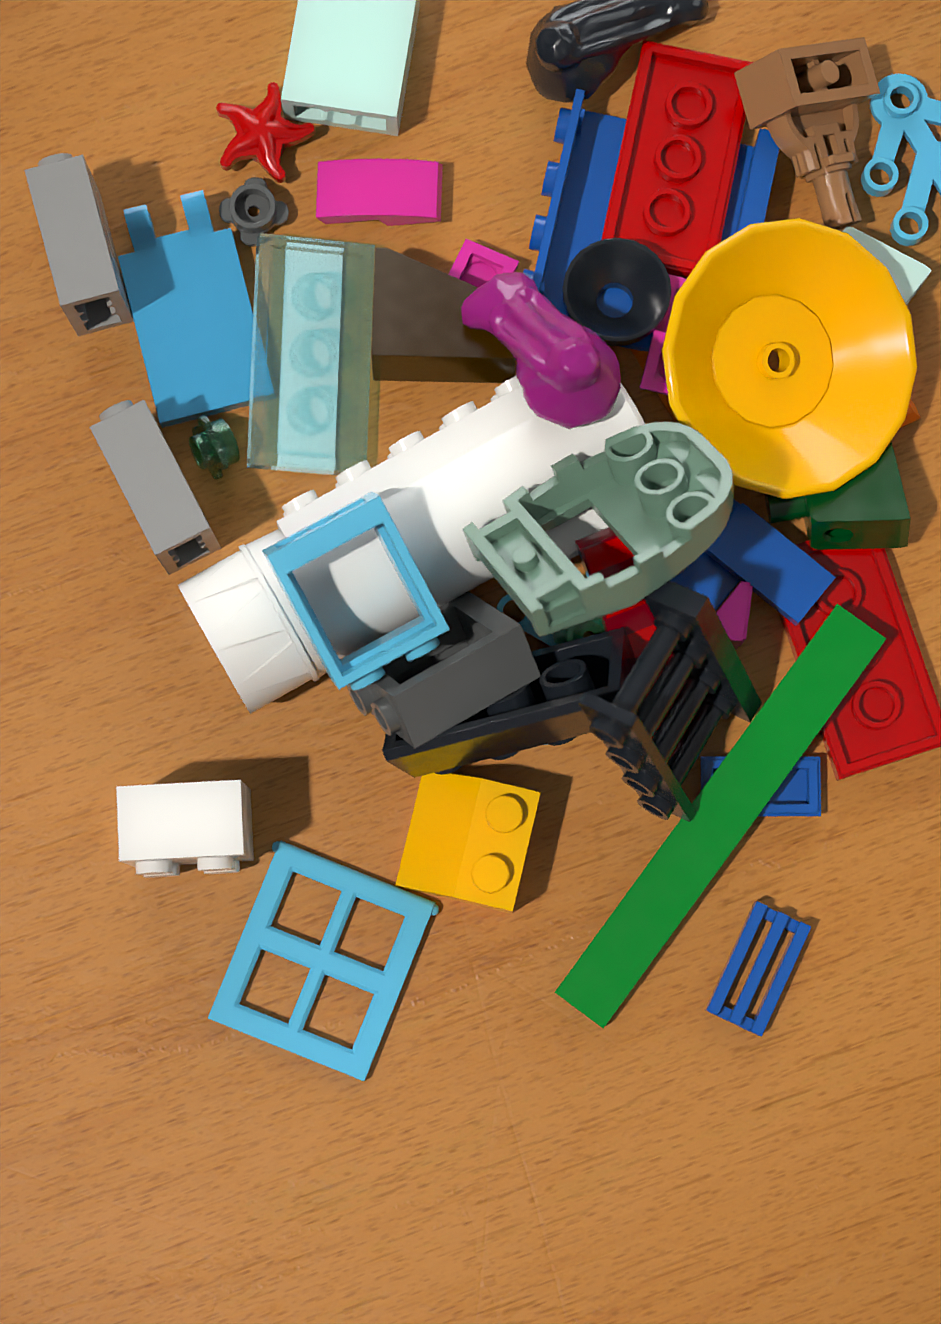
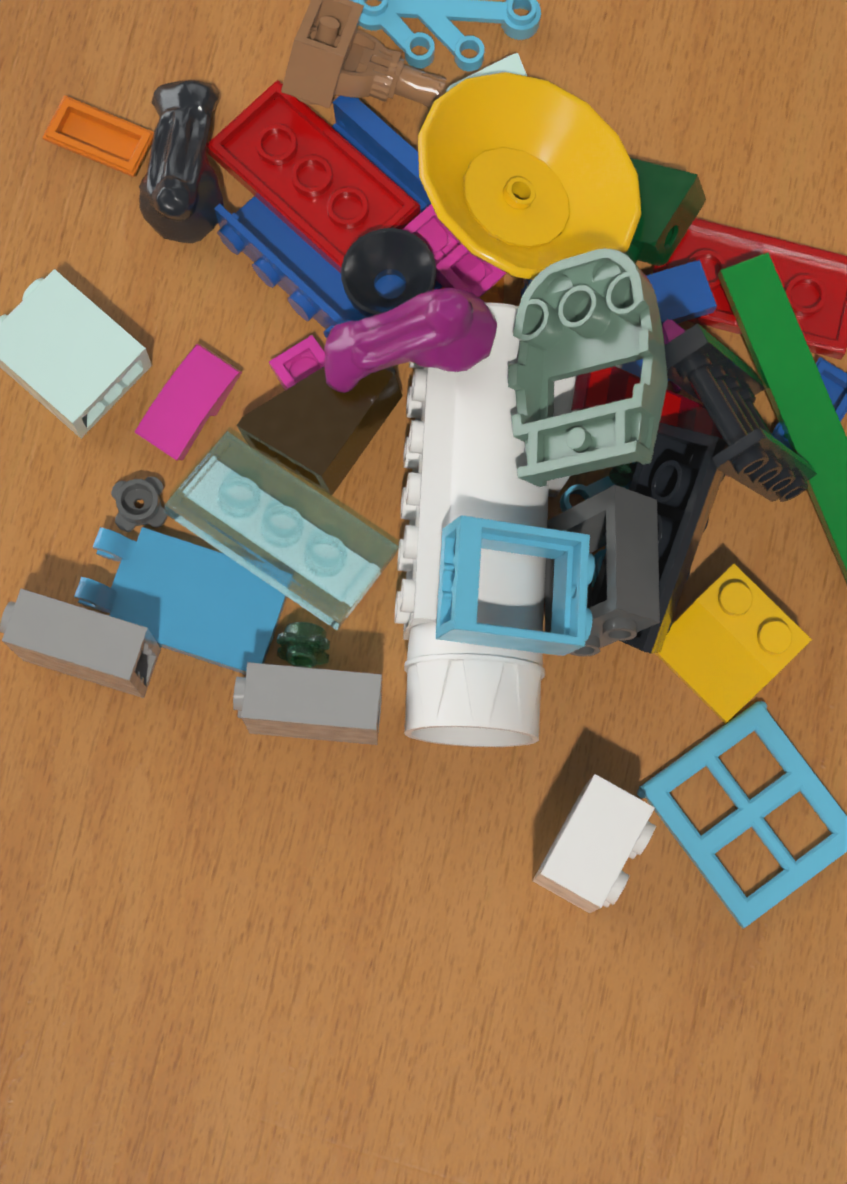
camera: 60 degrees left, 5 degrees down
red animal [216,82,315,183] -> none

